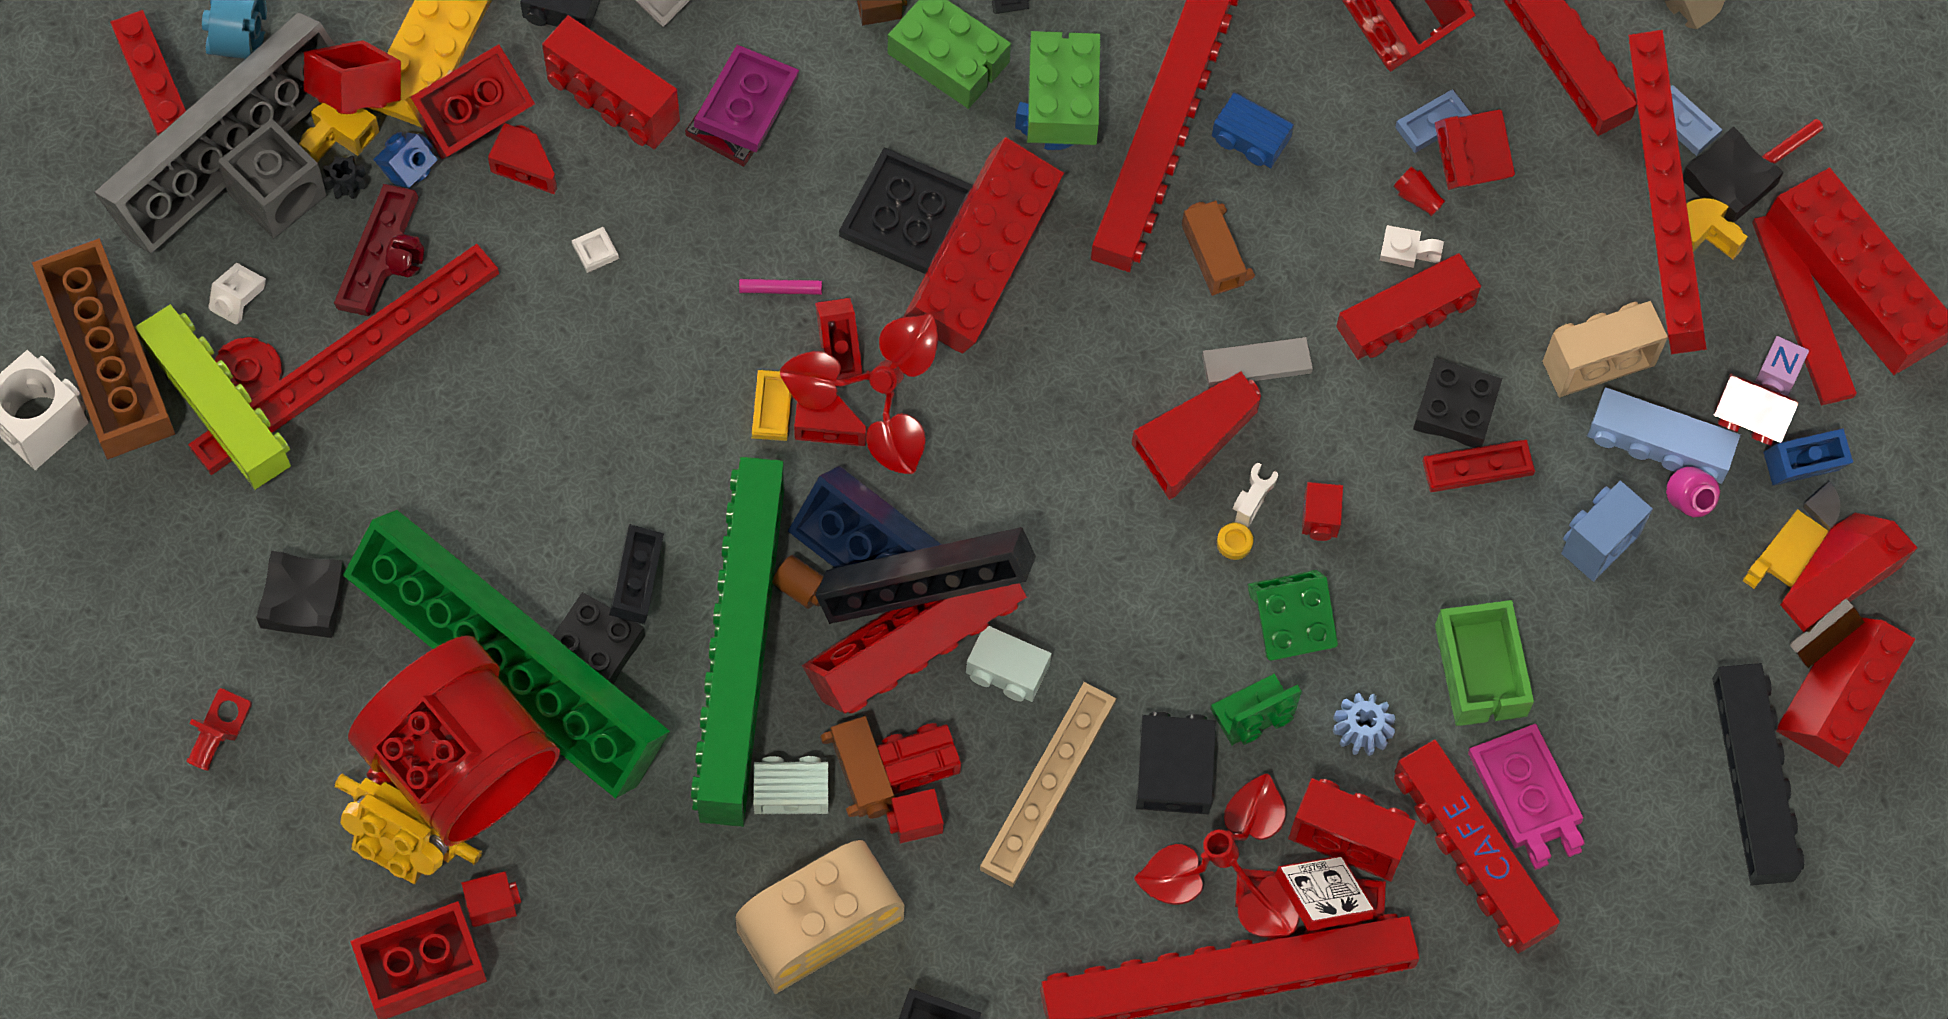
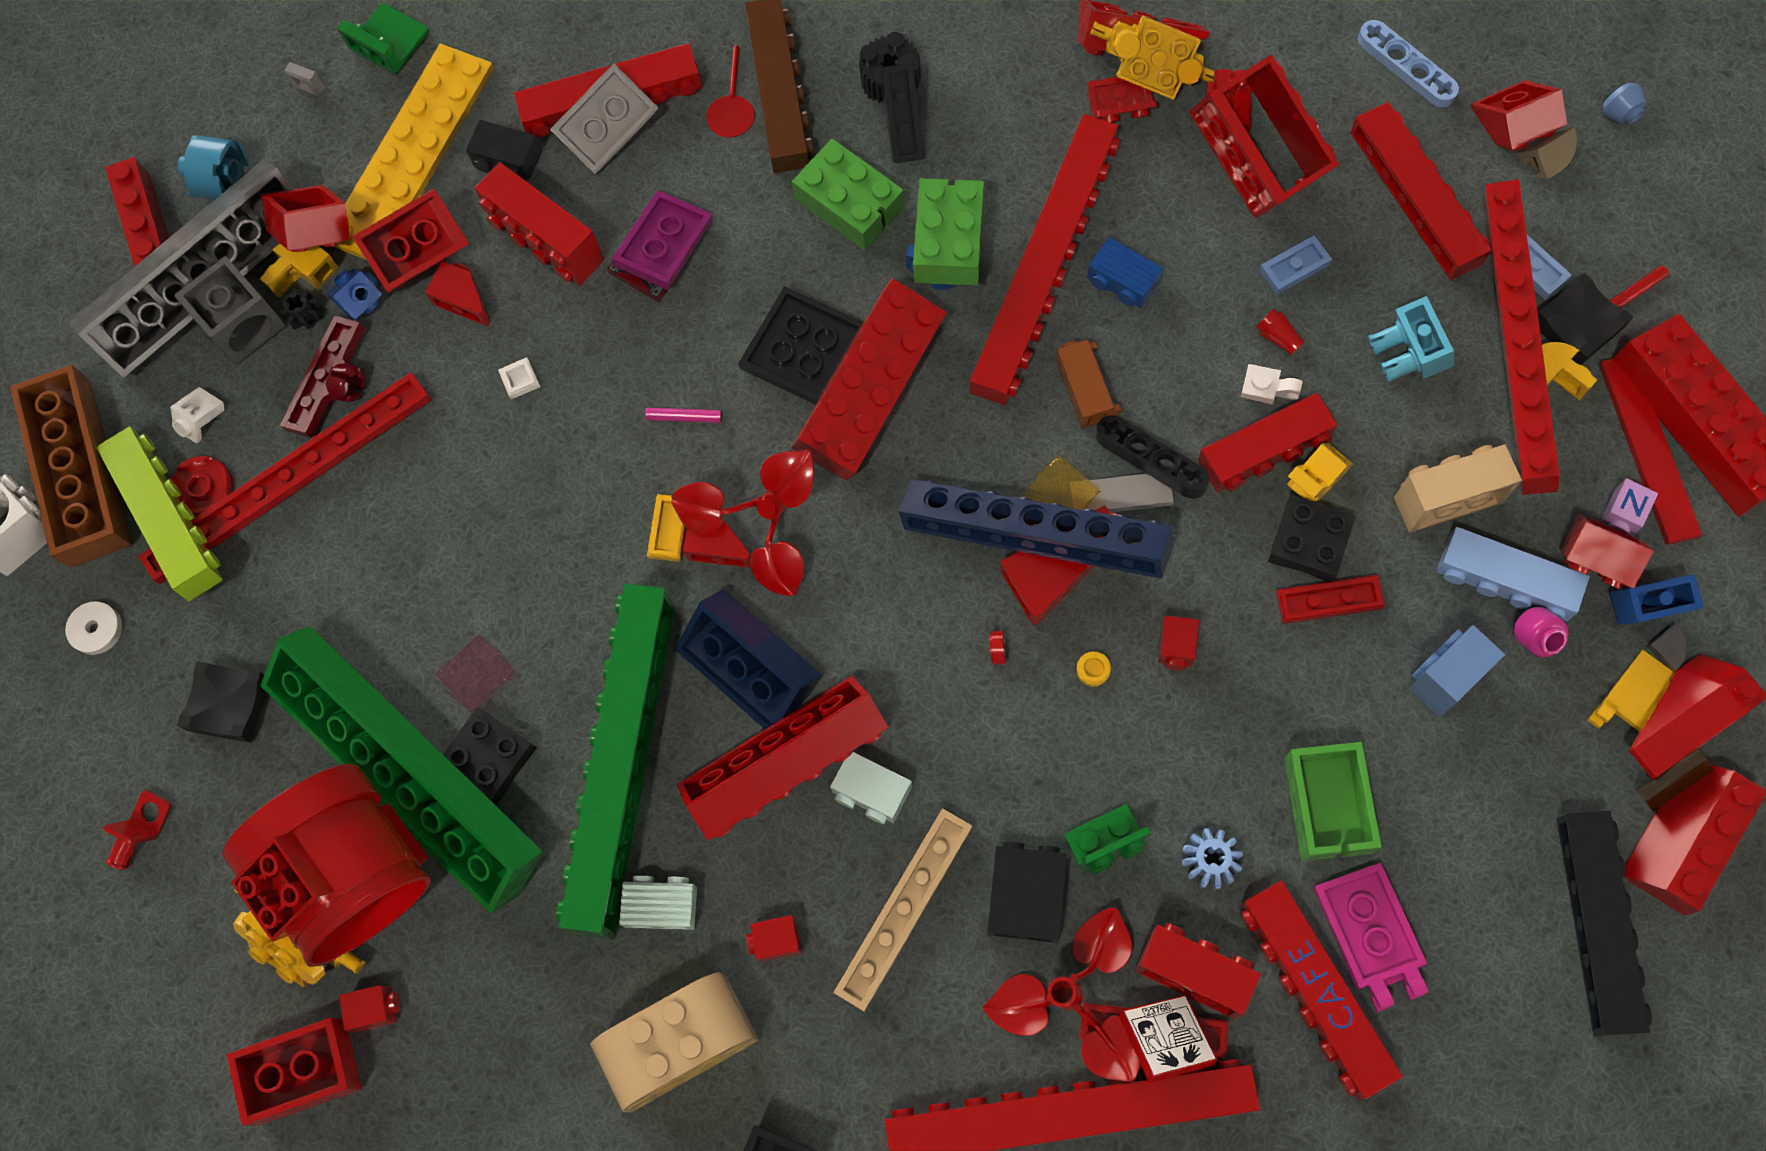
camera: 15 degrees right, 5 degrees up
black plate [609,524,664,624] -> none
dark orange brick [772,555,823,609] -> none
red slope [815,298,862,379] -> none
black brick [815,527,1036,624] -> none
dark orange brick [820,716,894,819] -> none
red brick [877,723,961,794] -> none
white plate [1233,463,1278,528] -> none
green bracket [1247,570,1338,661] -> none
red bracket [1434,110,1515,190] -> none
none -> white piece [65,601,122,655]
none -> clear pink piece [436,635,515,713]
none -> dark blue brick [899,479,1173,579]
none -> red tile [989,630,1006,665]
none -> clear yellow piece [1022,455,1101,510]
none -> black beam [1096,416,1209,499]
none -> yellow brick [1287,442,1353,503]
none -> medium azure brick [1368,296,1455,382]

